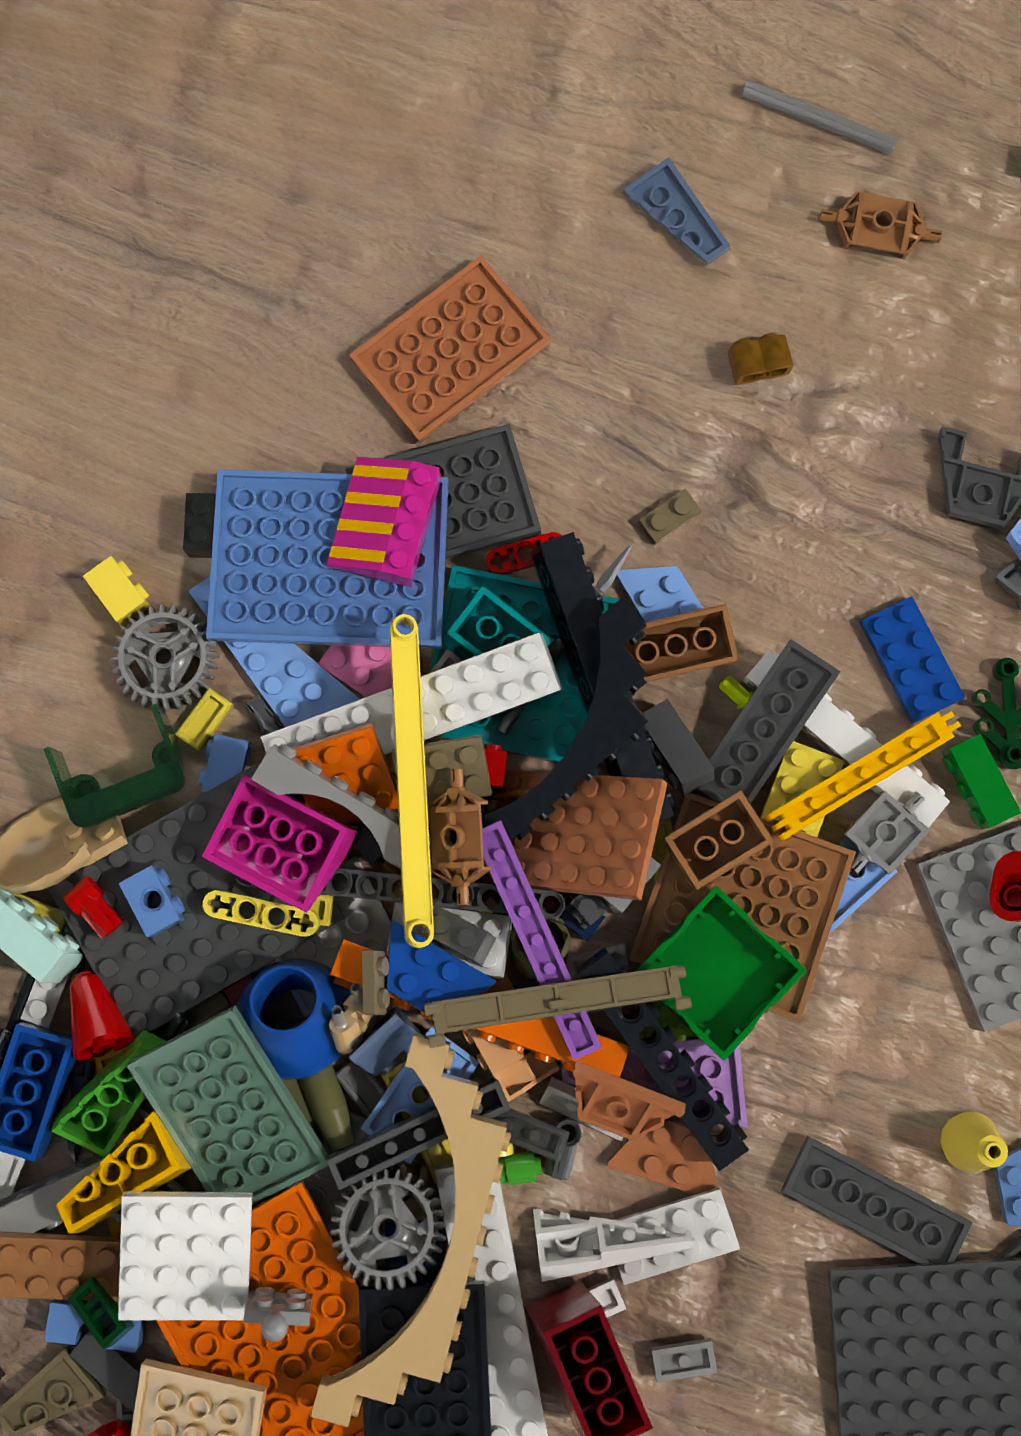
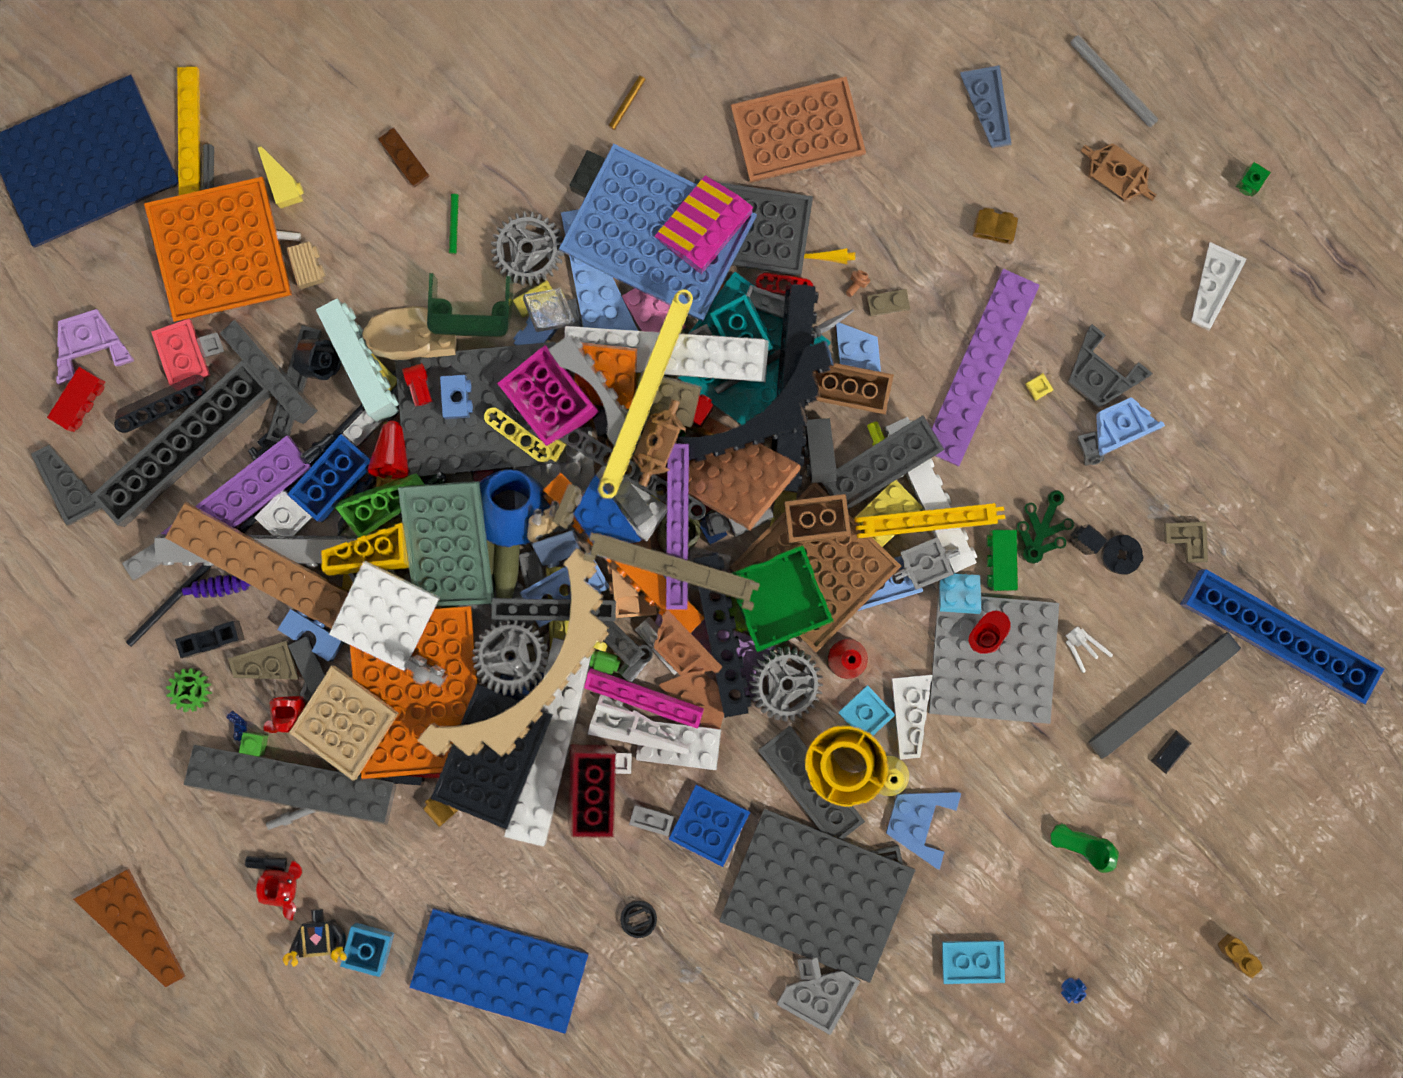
camera: 30 degrees right, 5 degrees up
dark green slope [68,1276,135,1349] -> none
light yellow brick [83,556,150,626] -> none
blue plate [859,596,965,724] -> none
none -> green bar [449,194,459,254]
none -> clear plate [523,288,575,332]
none -> dark pink plate [584,668,704,729]
none -> pearl gold bar [608,75,646,130]
none -> blue plate [669,784,750,867]
none -> light grey tile [747,285,785,319]
none -> light grey gear [748,646,823,721]
none -> yellow piece [804,248,856,264]
none -> yellow cone [805,725,888,807]
none -> red cone [828,639,868,679]
none -> medium azure plate [838,685,895,736]
none -> nougat plate [845,270,870,297]
none -> white wing [891,675,932,760]
none -> medium lavender plate [932,269,1040,467]
none -> medium azure plate [939,574,981,614]
none -> light yellow tile [1025,373,1053,401]

